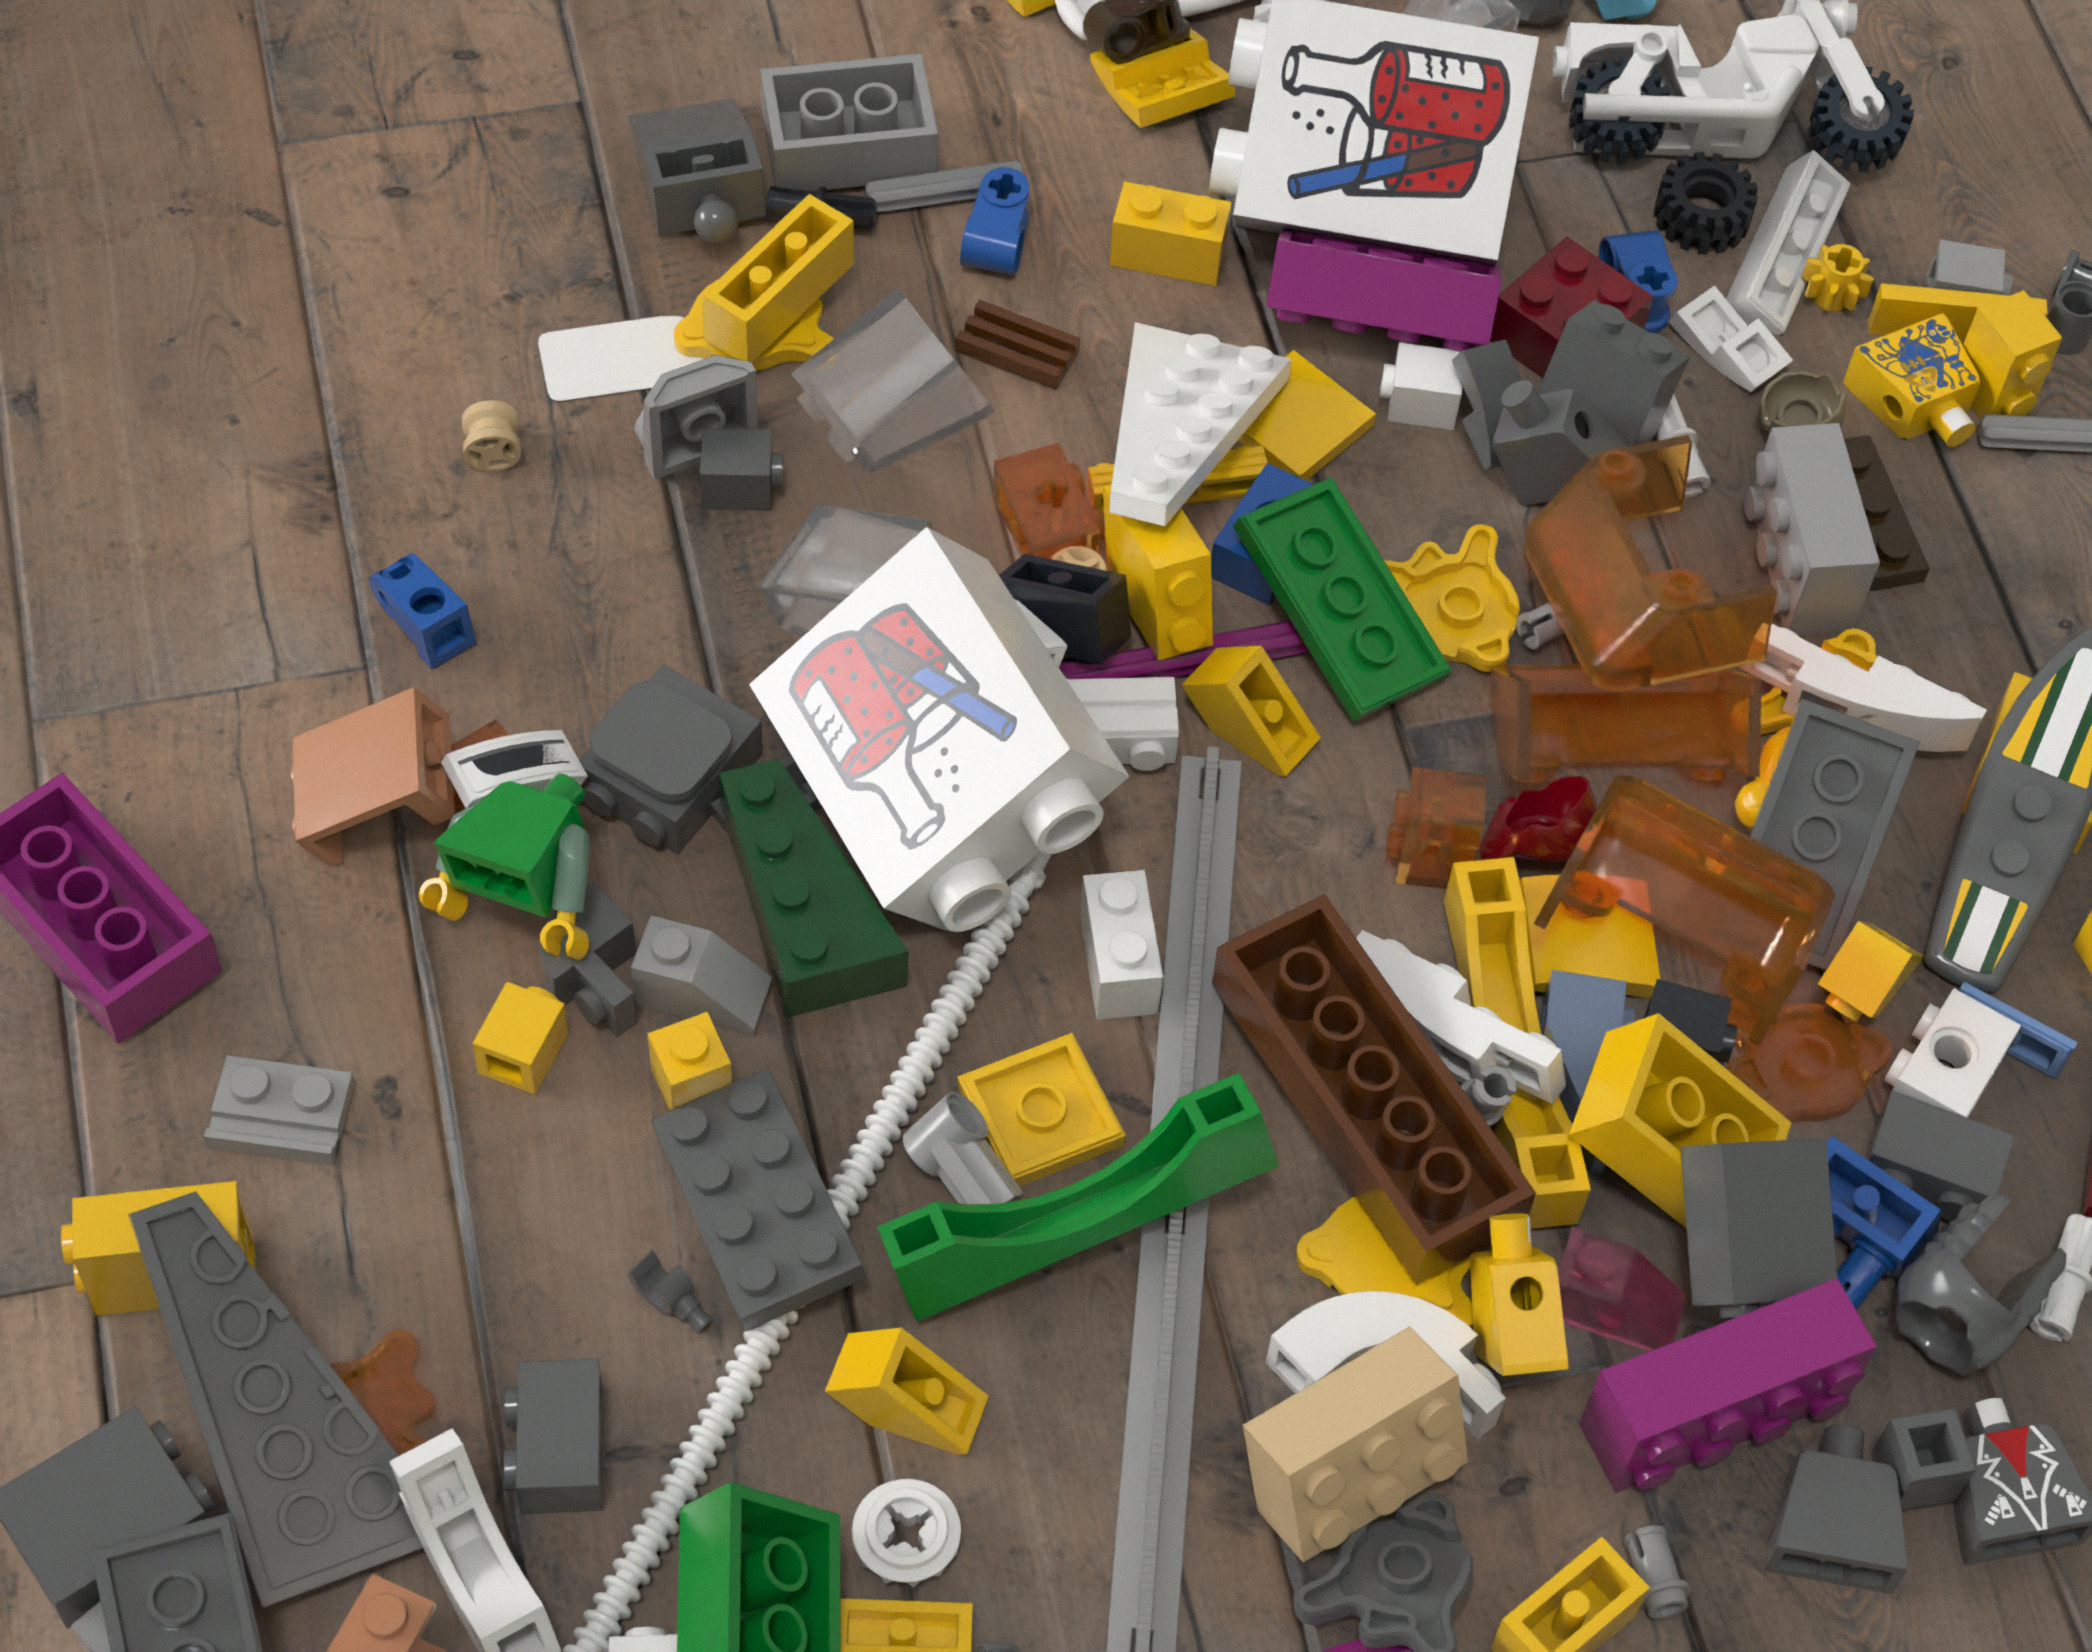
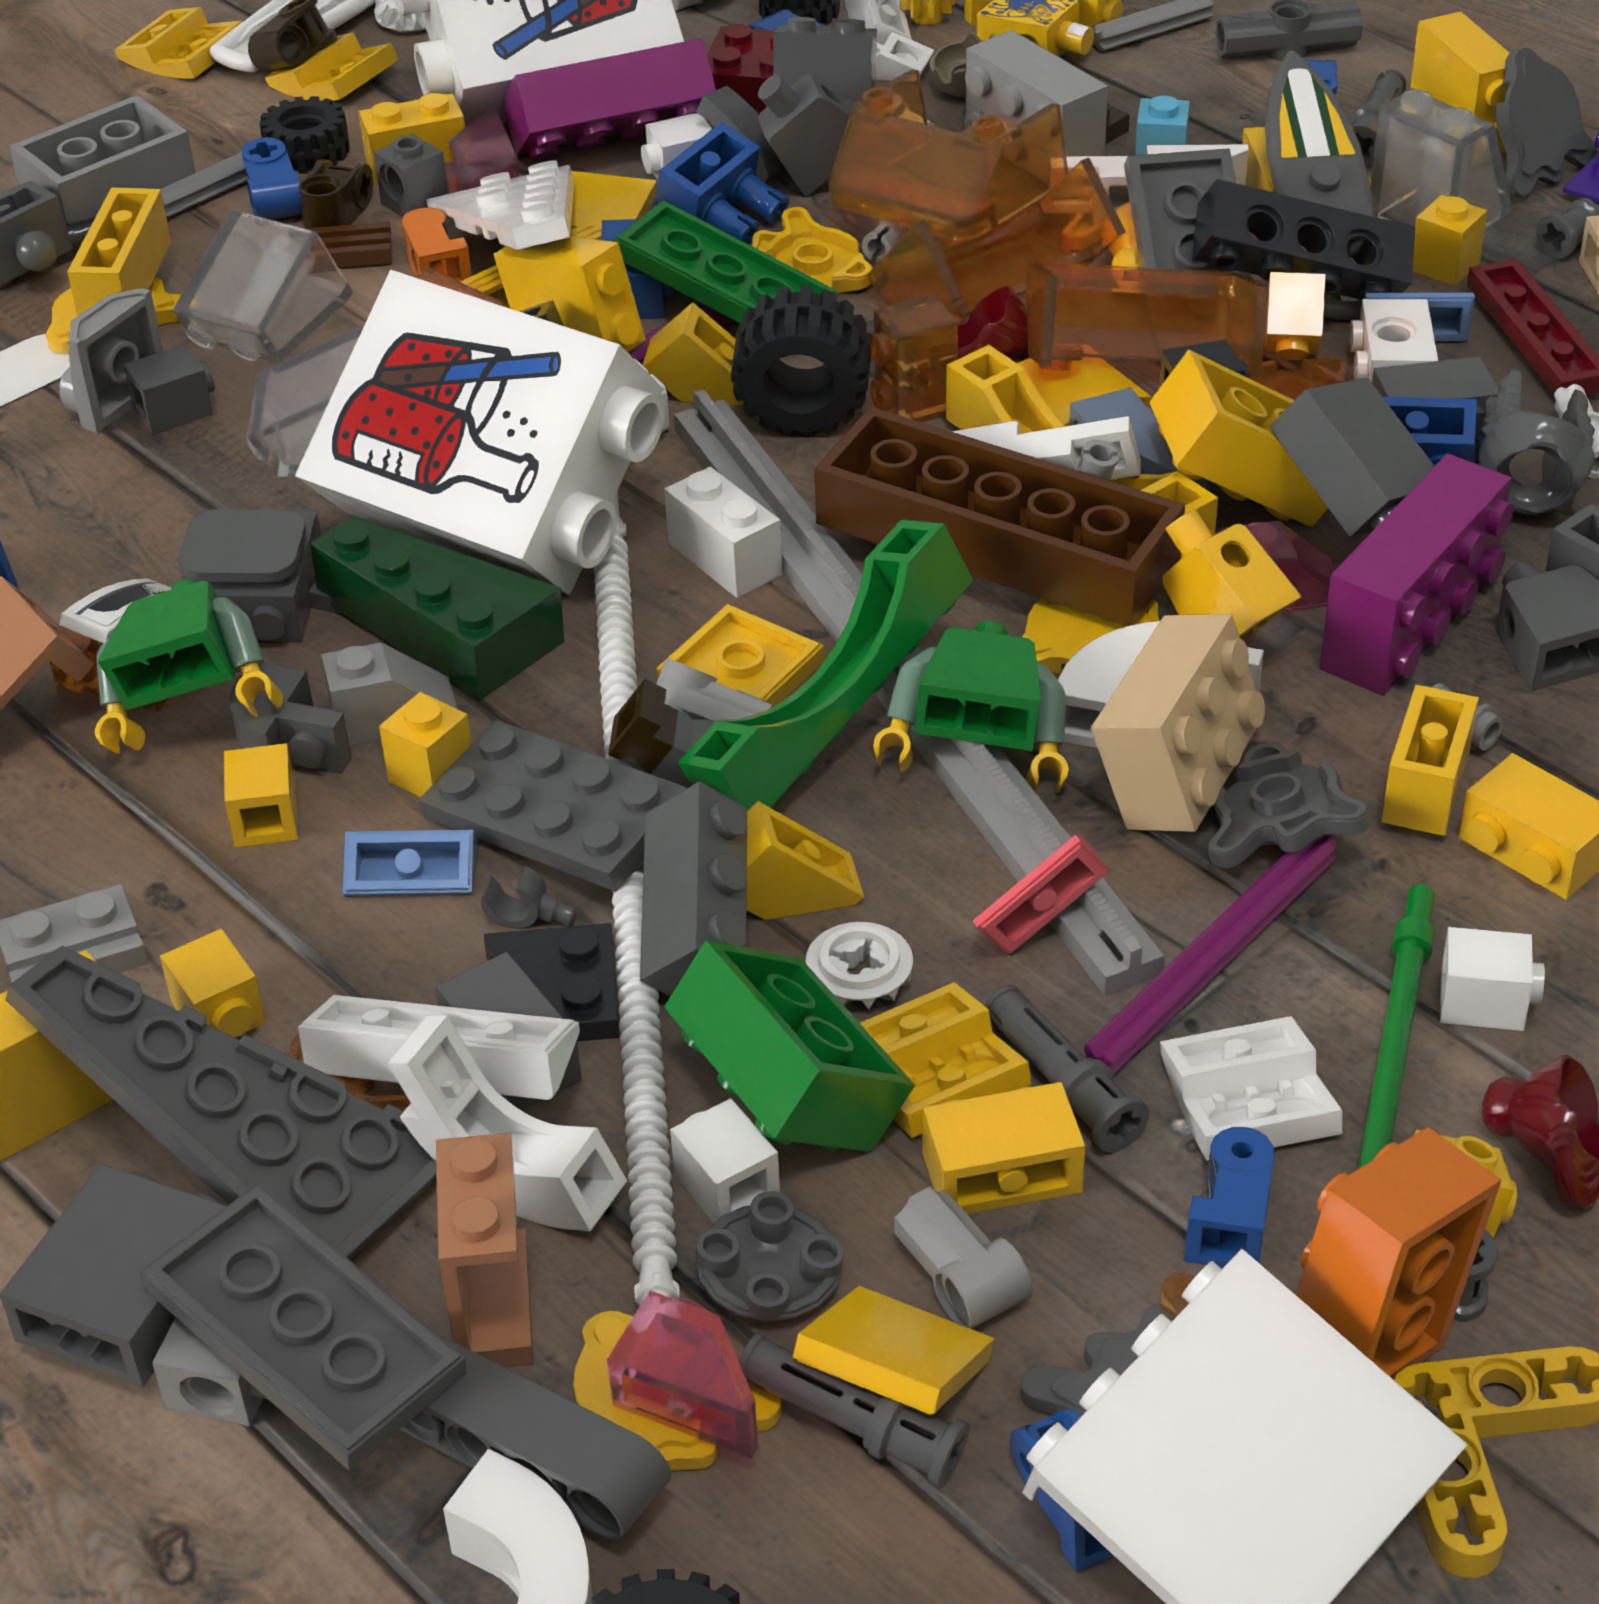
camera: 25 degrees left, 15 degrees down
none -> yellow brick [160,928,266,1038]
none -> black tyre [259,96,350,174]
none -> dark brown piece [298,159,373,228]
none -> white slope [298,995,580,1100]
none -> medium blue slope [343,830,479,896]
none -> dark grey brick [374,134,448,217]
none -> orange leg [402,207,472,290]
none -> clear pink slope [445,108,519,192]
none -> black wing [484,923,619,1042]
none -> dark brown leg [608,679,714,788]
none -> dark grey brick [640,781,747,996]
none -> blue brick [654,122,789,244]
none -> black tyre [731,286,872,437]
none -> green torso [873,621,1069,793]
none -> coral slope [973,835,1110,955]
none -> medium azure brick [1135,96,1190,155]
none -> black brick [1192,179,1415,303]

